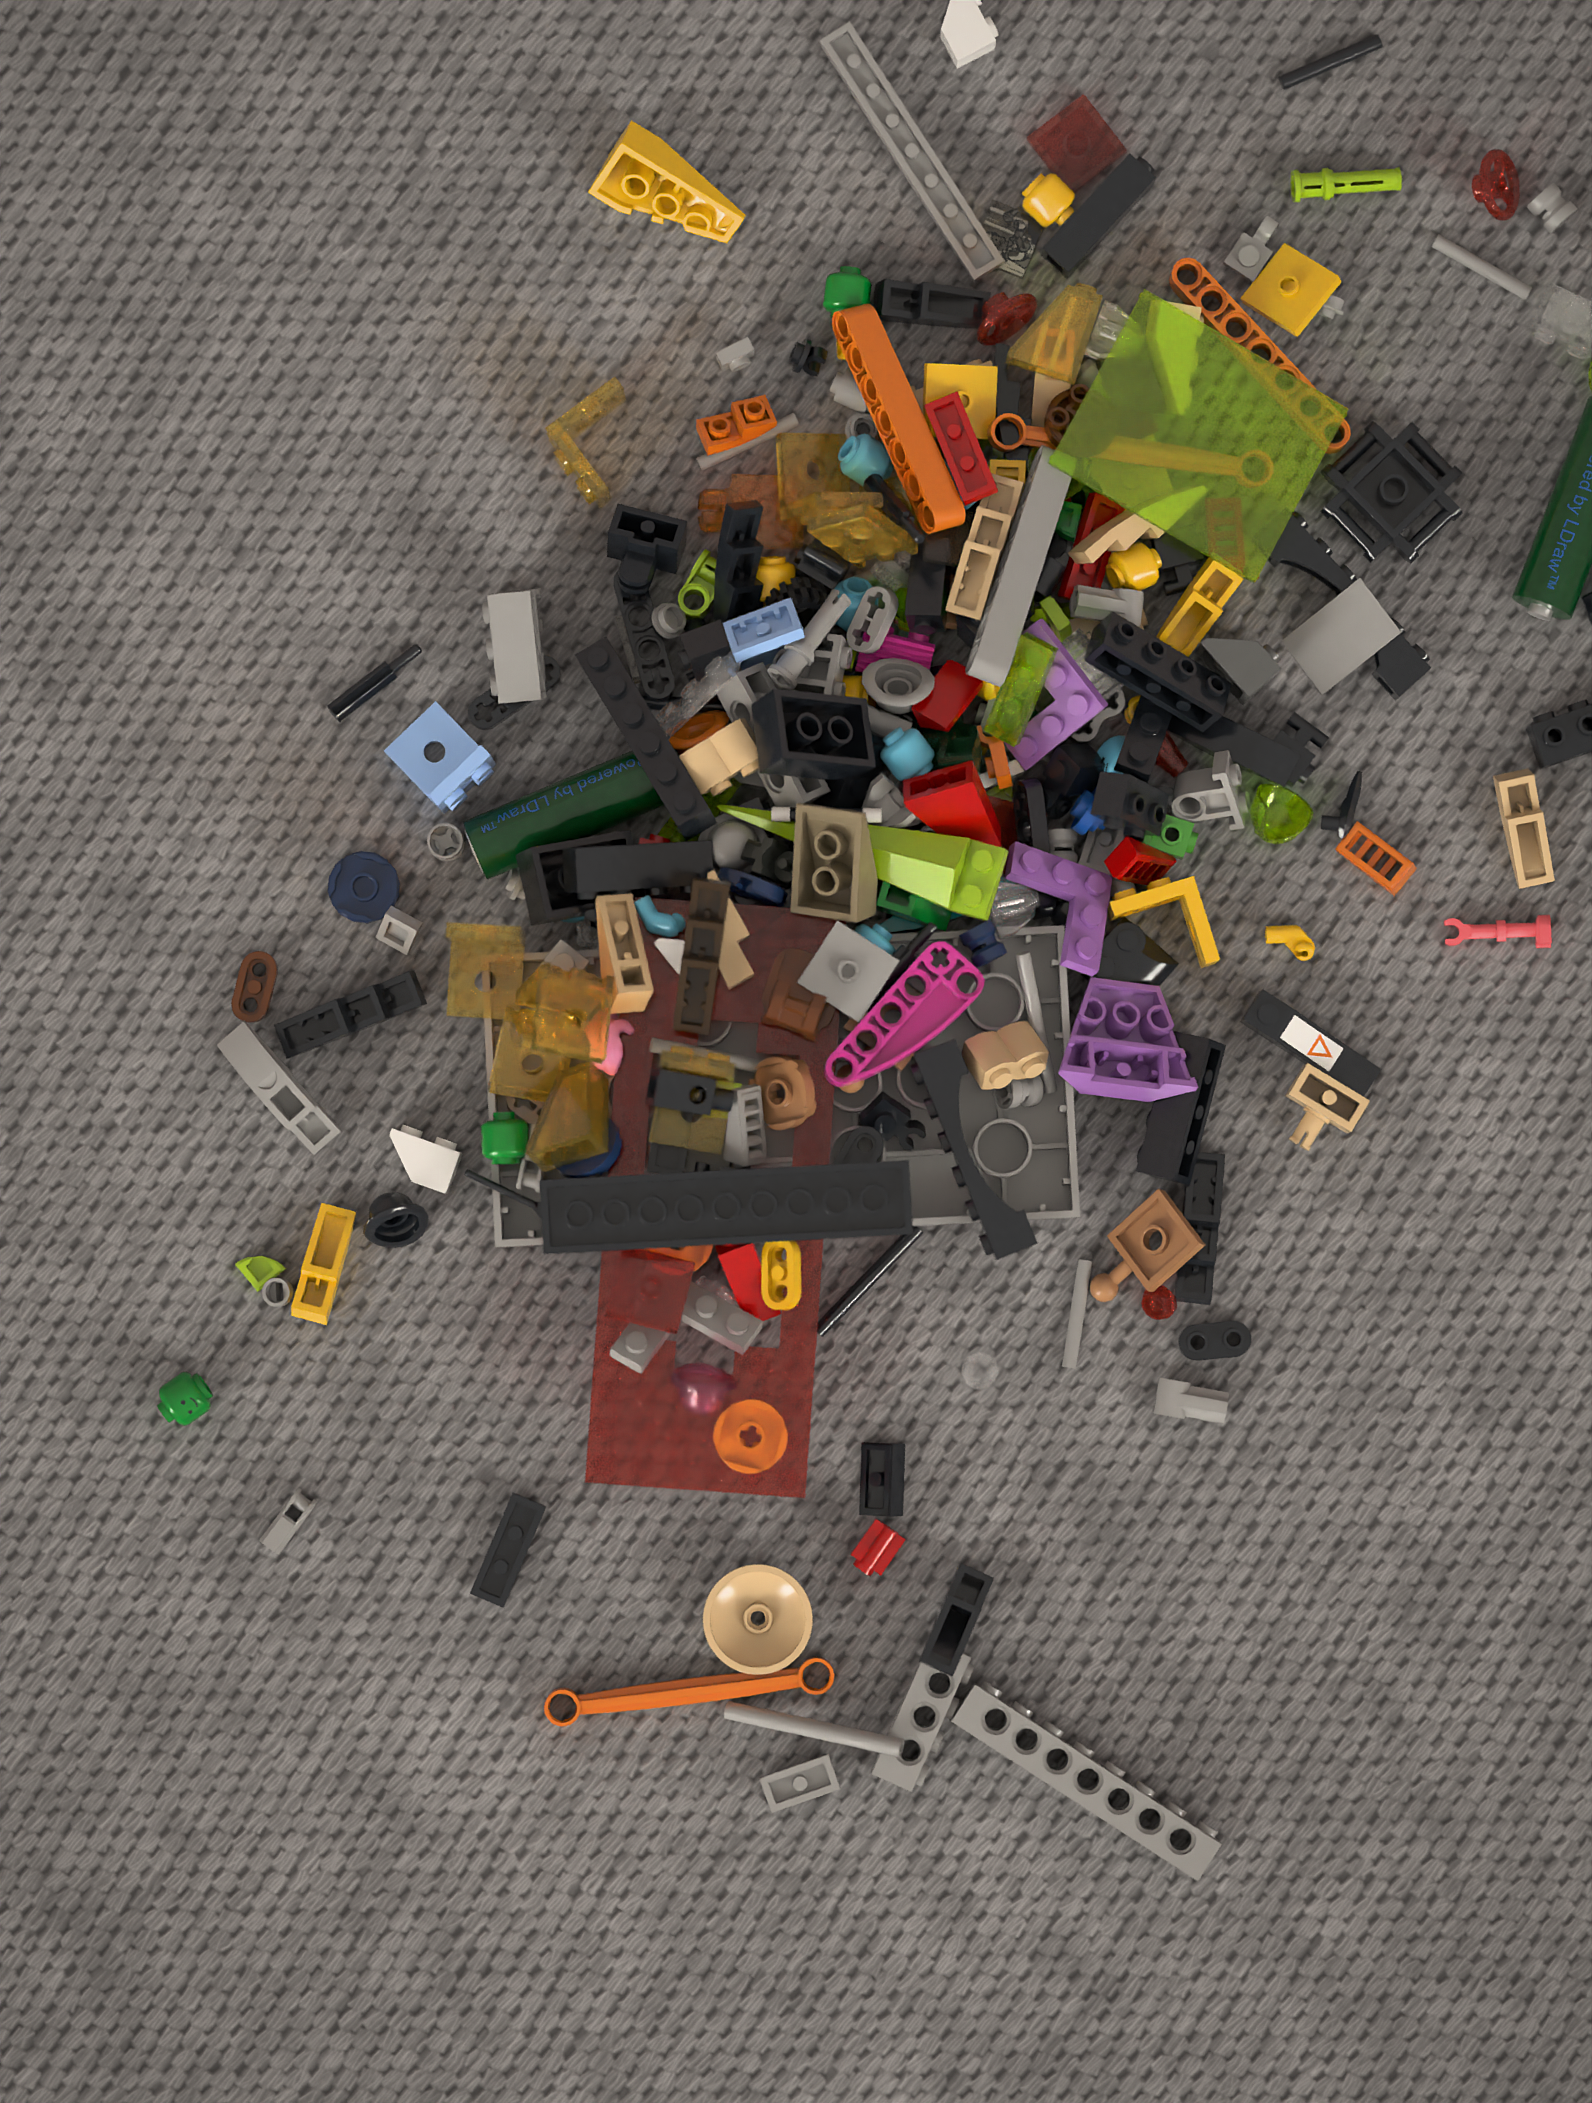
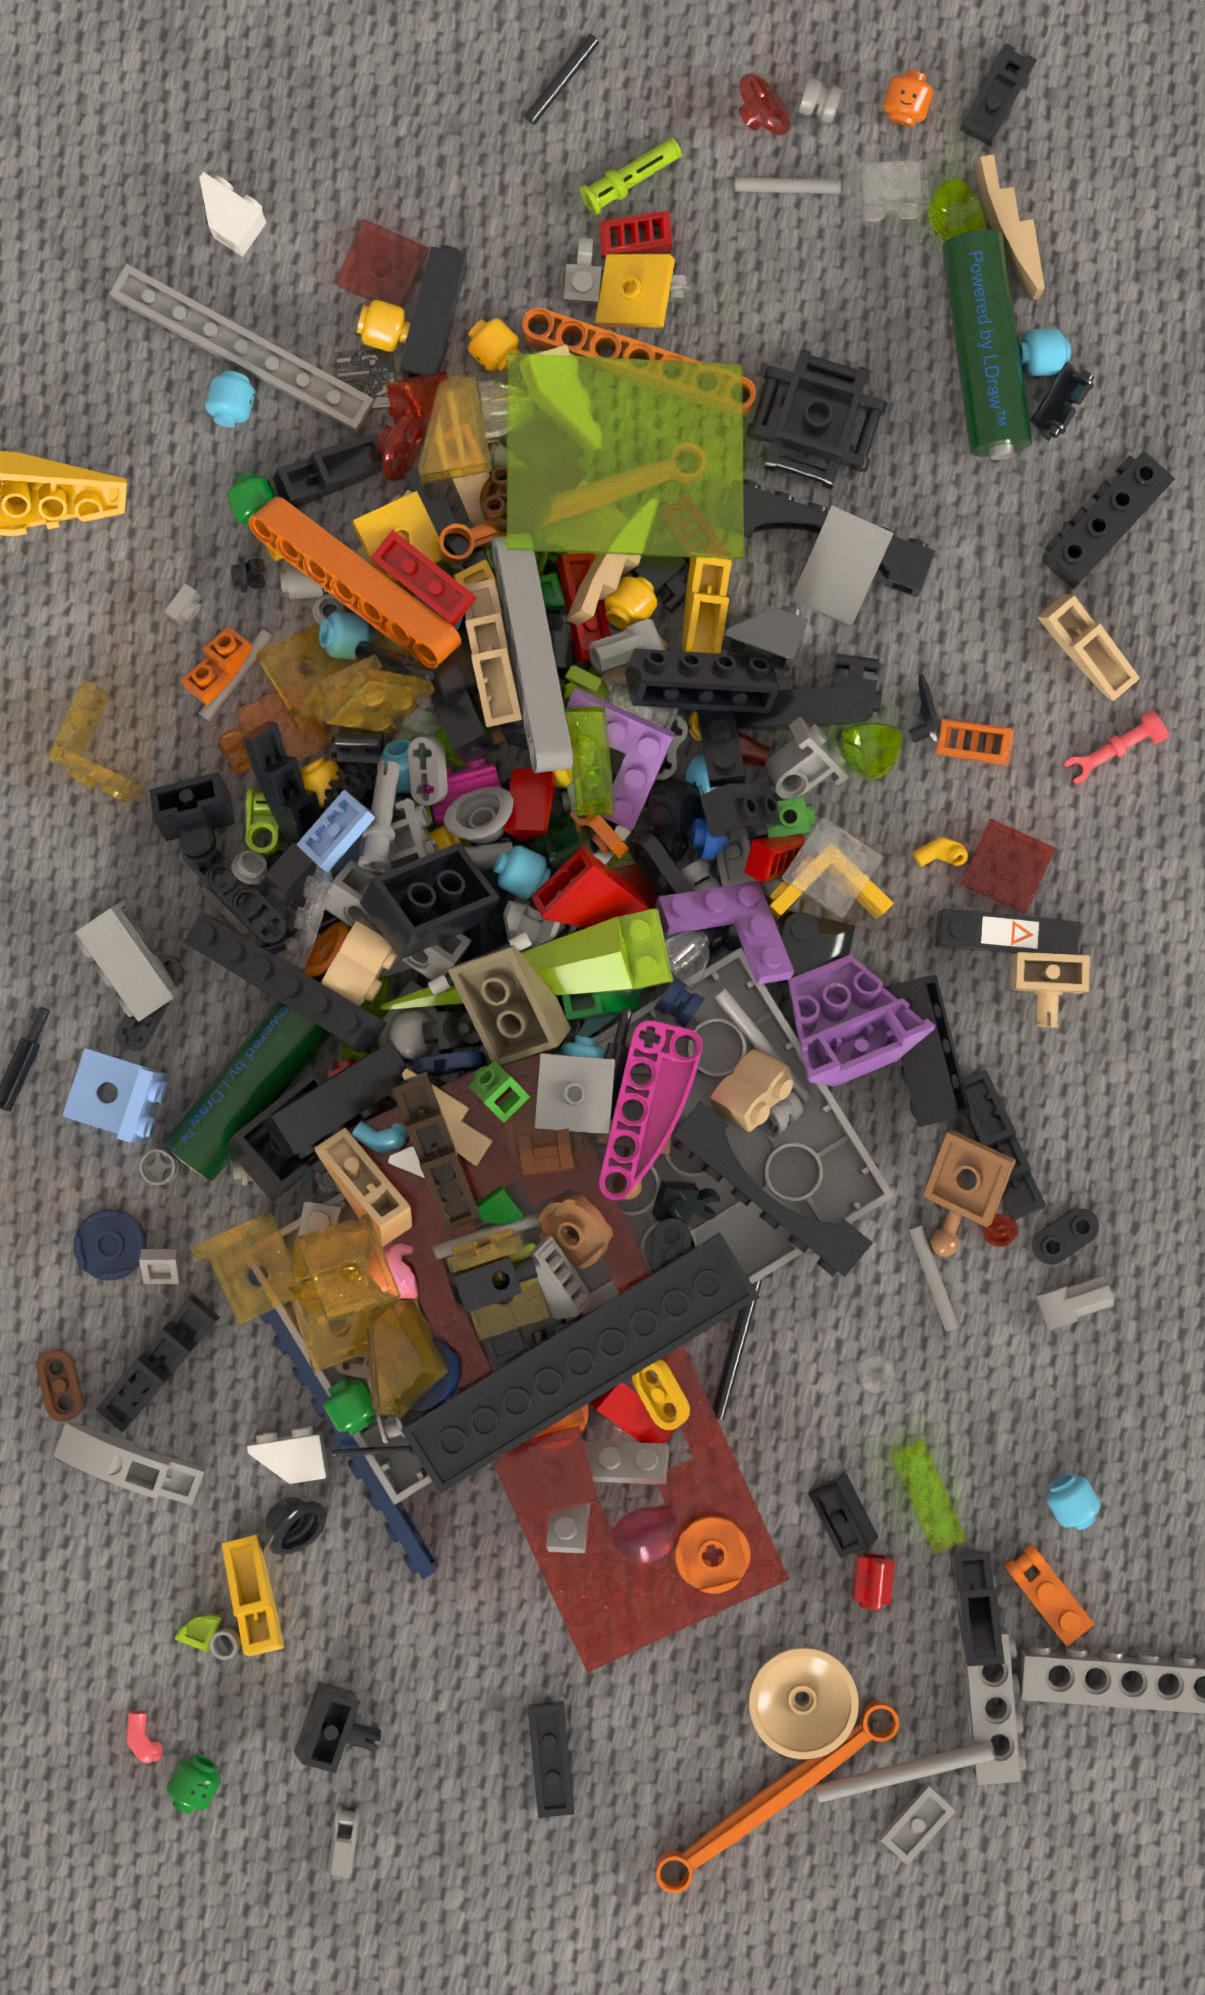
camera: 35 degrees left, 0 degrees up
none -> coral arm [127,1710,163,1764]
none -> medium azure head [205,371,255,428]
none -> dark blue plate [236,1260,439,1580]
none -> black brick [294,1681,381,1773]
none -> clear red piece [386,371,458,439]
none -> yellow head [468,318,520,372]
none -> bright green brick [468,1060,530,1123]
none -> green tile [476,1185,524,1224]
none -> red slope [599,211,672,259]
none -> clear plate [781,817,884,920]
none -> clear neon green plate [889,1438,967,1554]
none -> clear red plate [960,819,1056,914]
none -> orange plate [1003,1543,1095,1647]
none -> medium azure head [1046,1473,1100,1530]

